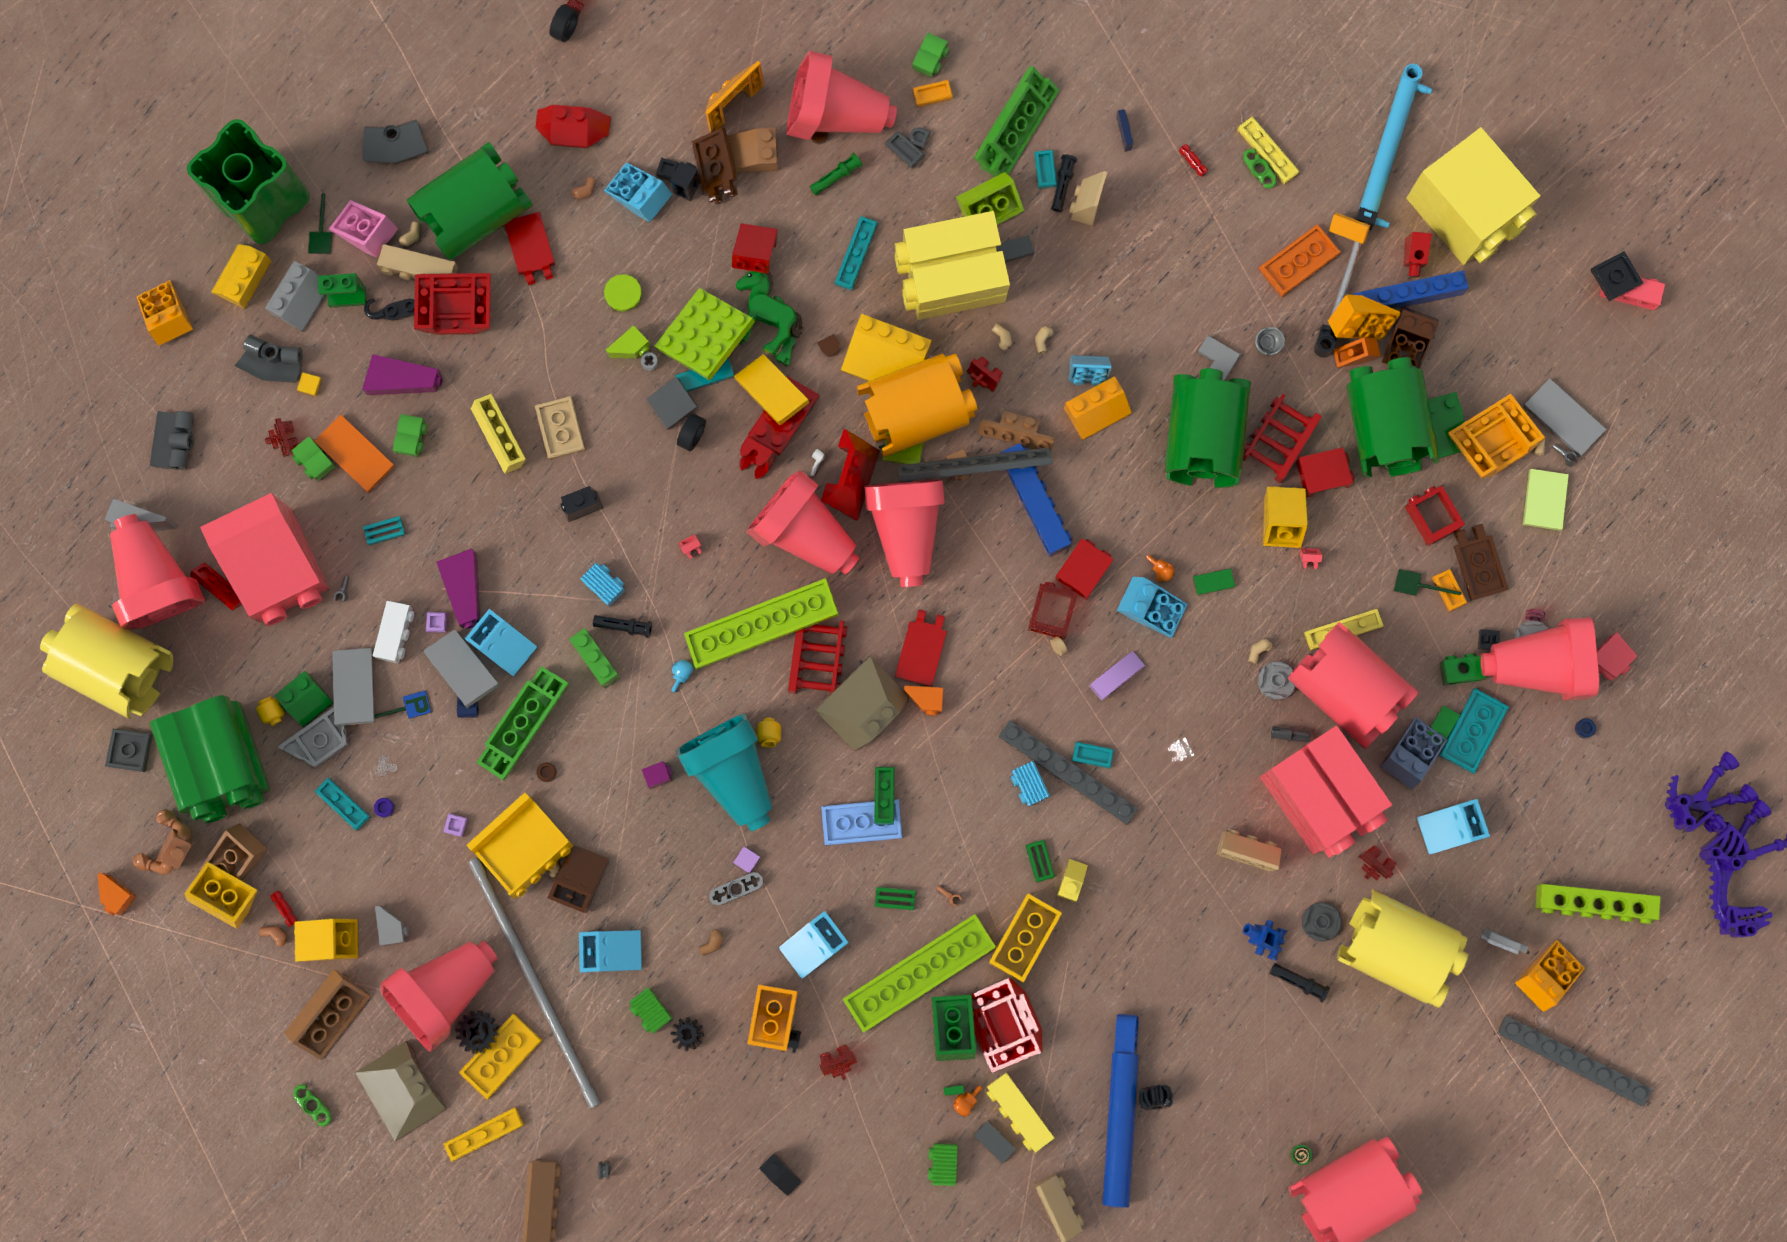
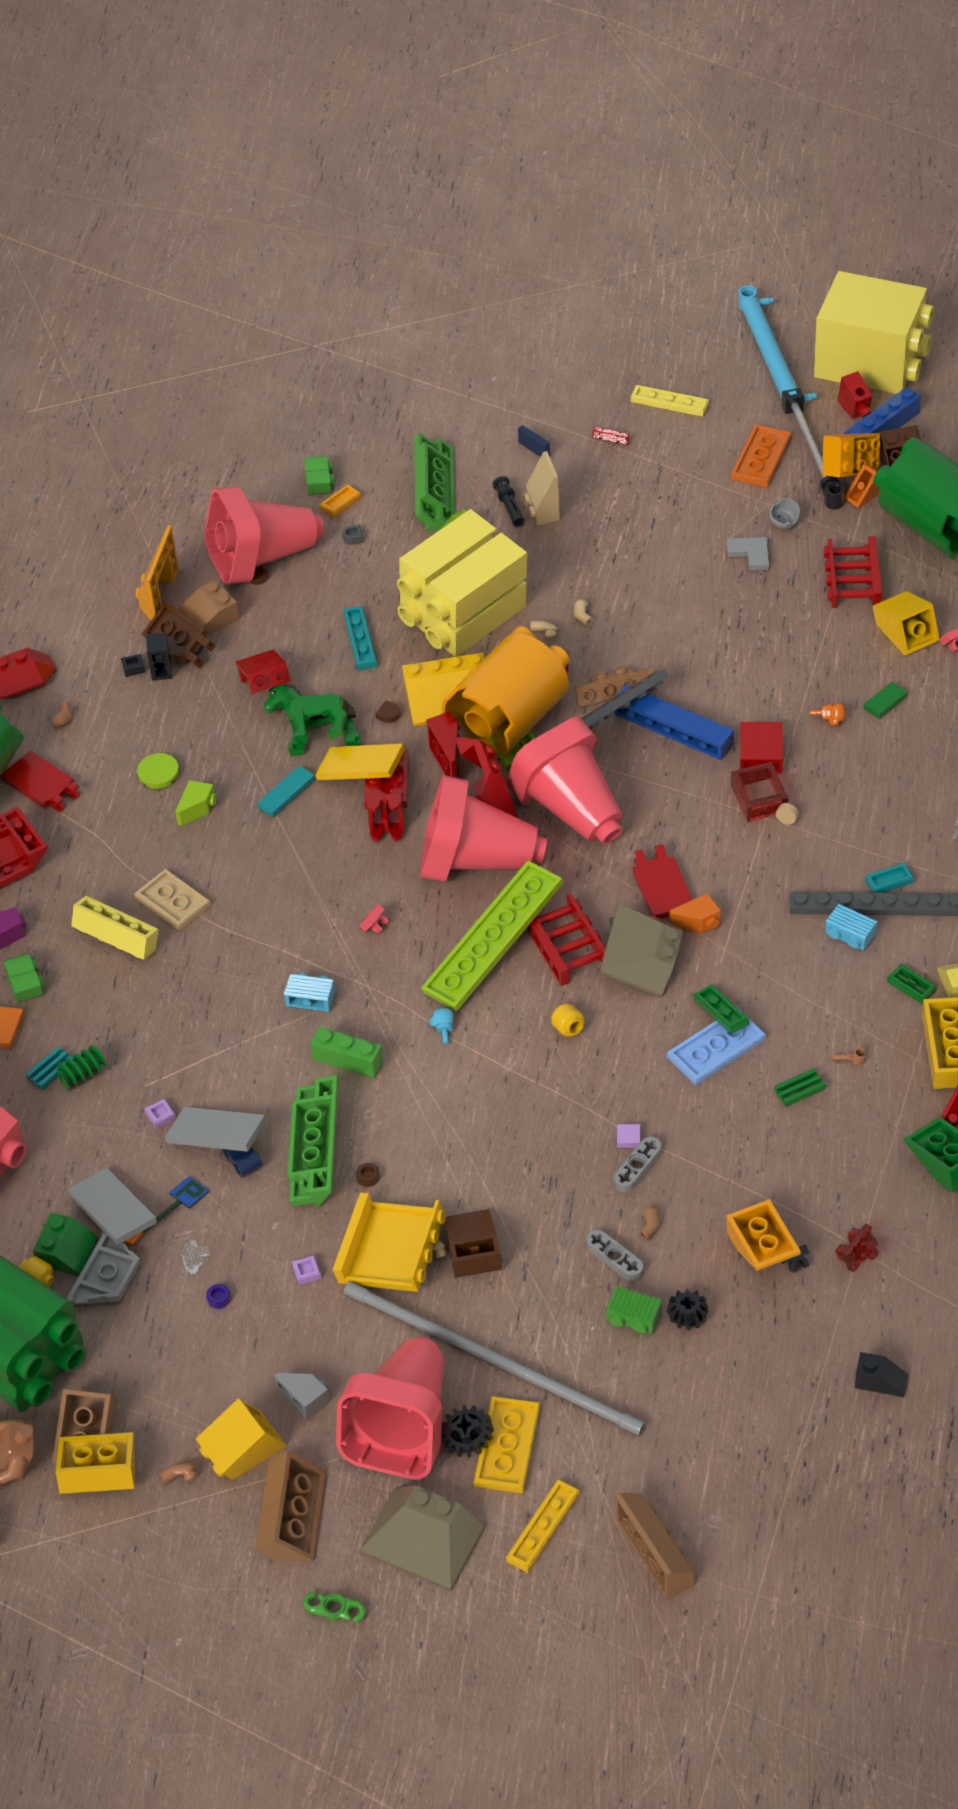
camera: 30 degrees left, 30 degrees down
red axle [270,891,298,927] -> none
teal tile [314,777,371,831] -> none
flat silver hand [334,576,349,602] -> none
white brick [373,601,414,664] -> none
magenta slope [436,549,480,629] -> none
medium azure slope [465,609,537,677] -> none
black torso [560,486,604,522] -> none
medium azure slope [579,930,642,973] -> none
black pin [593,615,652,638] -> none
dark grey bush [598,1161,610,1180] -> none
medium azure slope [604,162,672,222] -> none
light grey bush [641,352,658,371] -> none
magenta brick [641,761,673,789] -> none
dark grey tile [647,377,698,430] -> none
lime plate [655,288,755,381] -> none
teal cone [676,713,773,831] -> none
black tyre [677,413,706,452] -> none
slope [779,911,849,979] -> none
green pin [809,152,863,196] -> none
lime plate [843,914,996,1033] -> none
dark grey tile [885,130,925,169] -> none
teal tile [1034,150,1057,189] -> none
light orange slope [1064,376,1132,440] -> none
medium azure slope [1069,355,1111,386] -> none
lavender slope [1089,651,1145,701] -> none
medium azure slope [1117,577,1188,638] -> none
green brick [1165,368,1251,488] -> none
bright green piece [1243,149,1276,189] -> none
red panel [1296,447,1354,498] -> none
light orange tile [1329,212,1370,244] -> none
none -> green piece [56,1045,107,1091]
none -> red slope [426,711,461,778]
none -> light grey beam [586,1230,643,1282]

